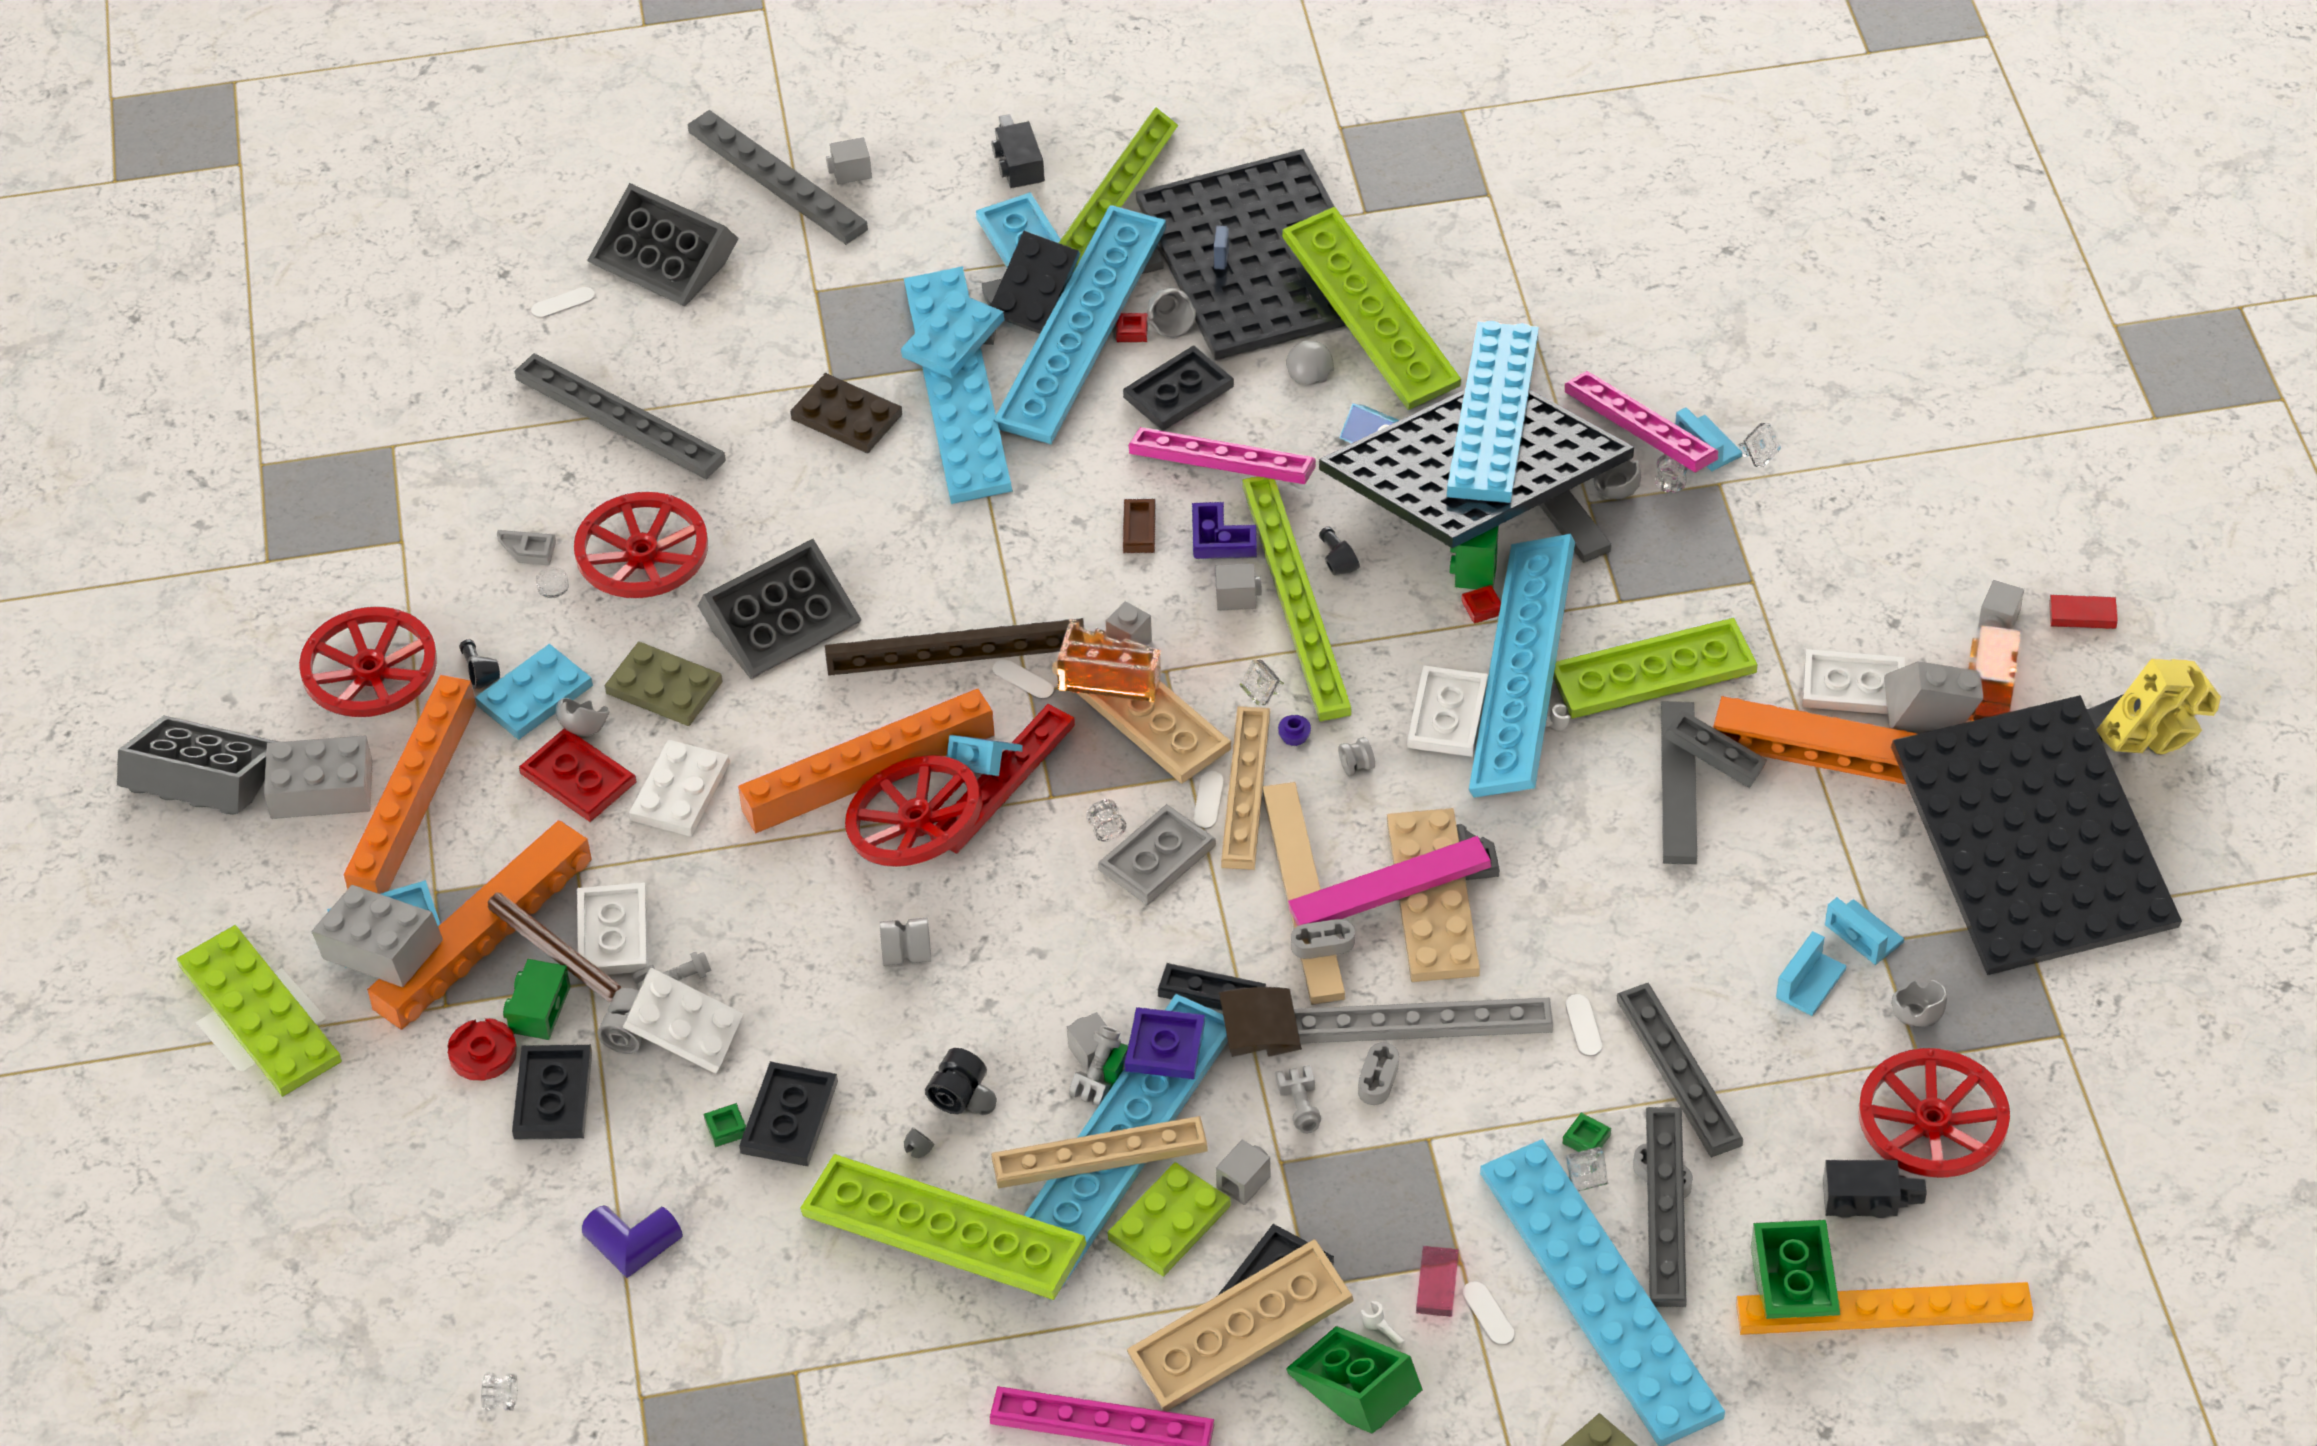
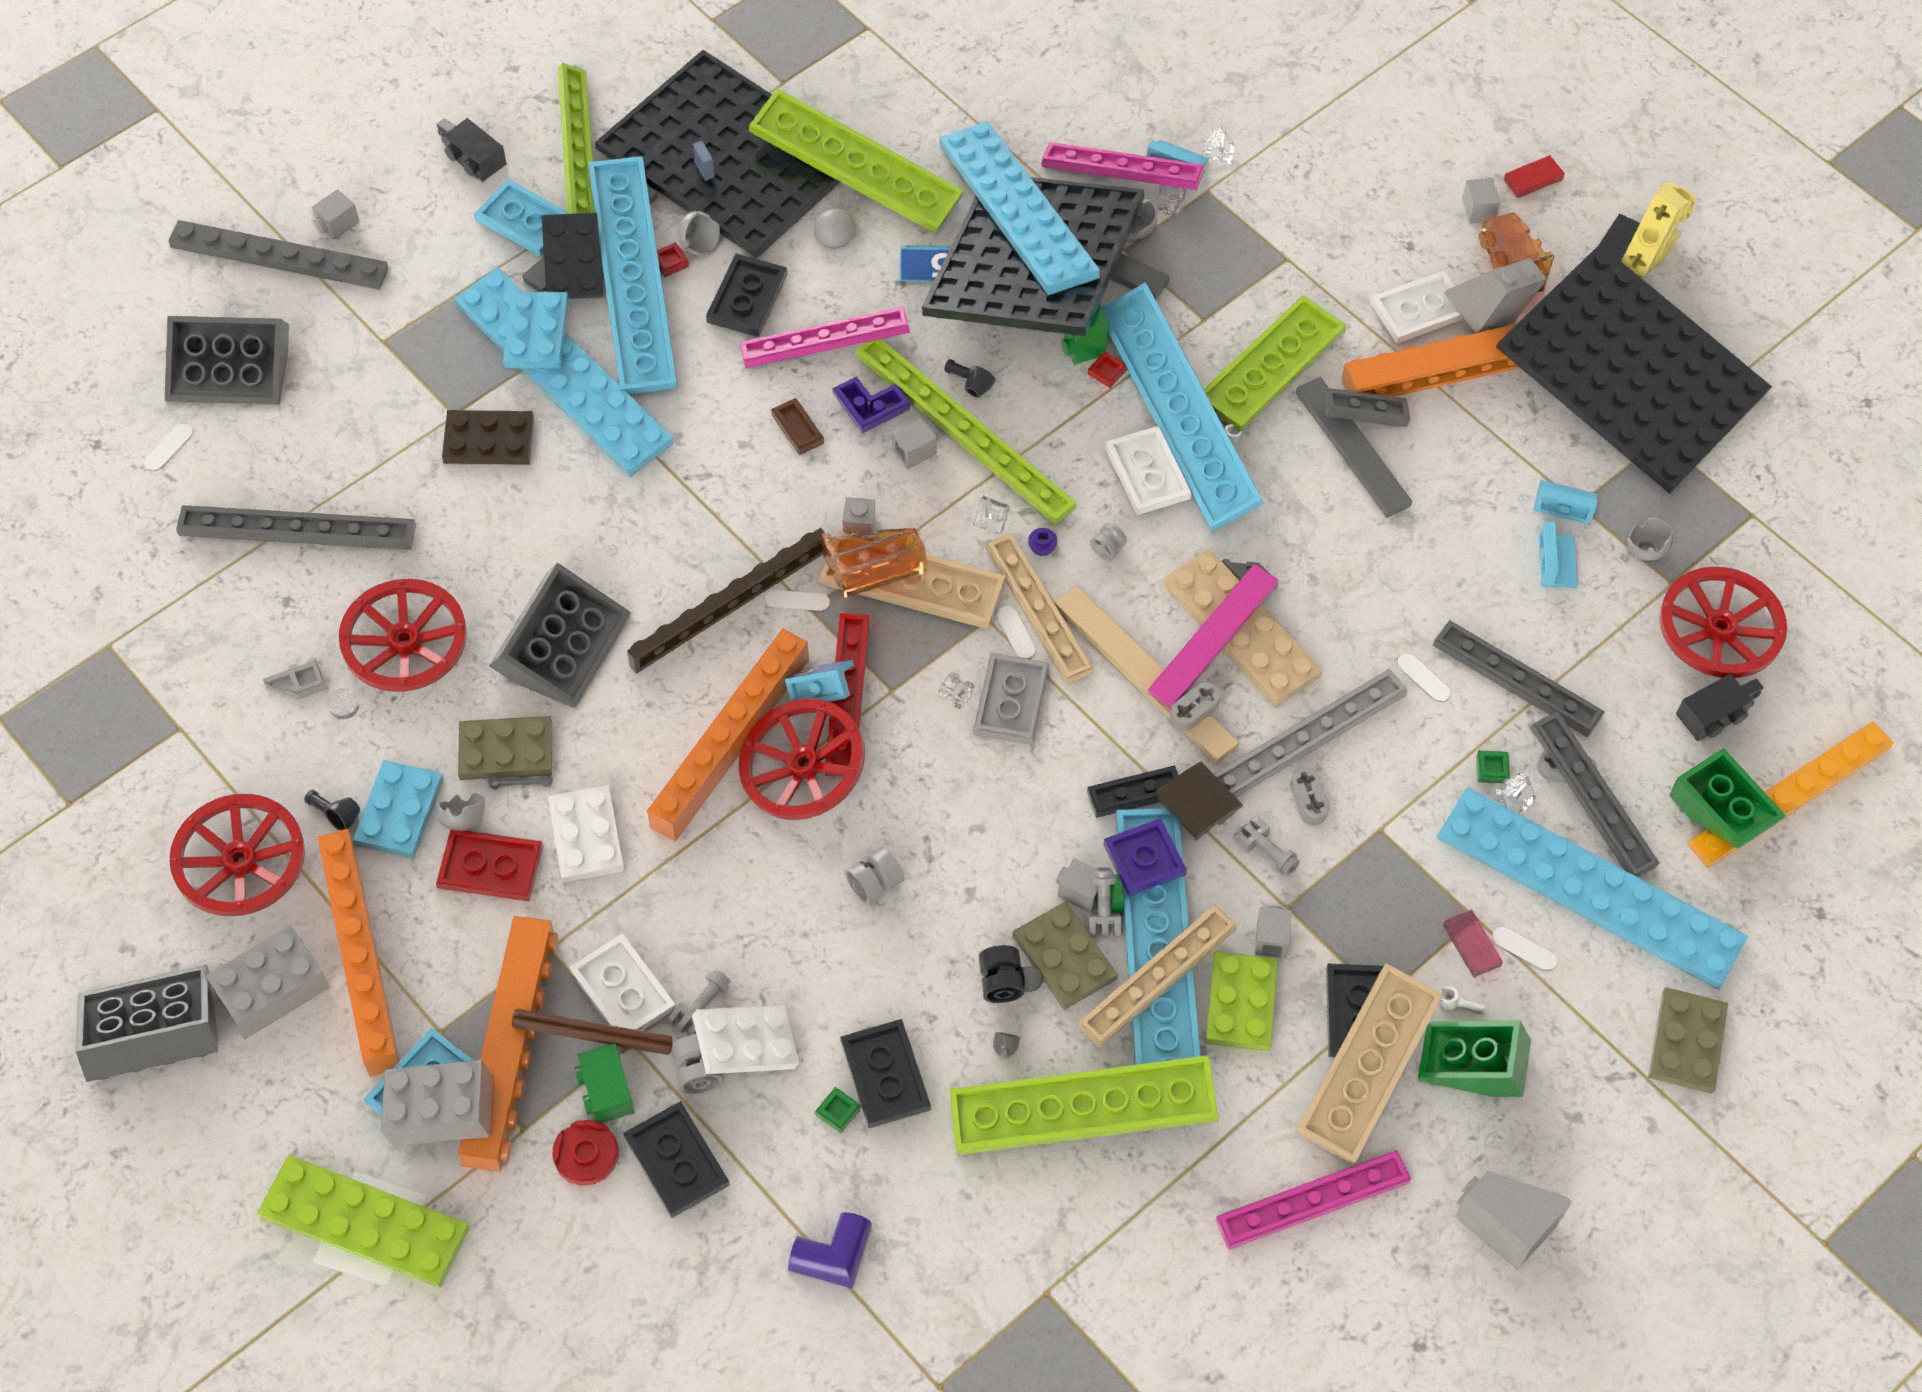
camera: 35 degrees left, 10 degrees up
none -> dark grey hinge [488,775,553,789]
none -> olive plate [1013,901,1118,1010]

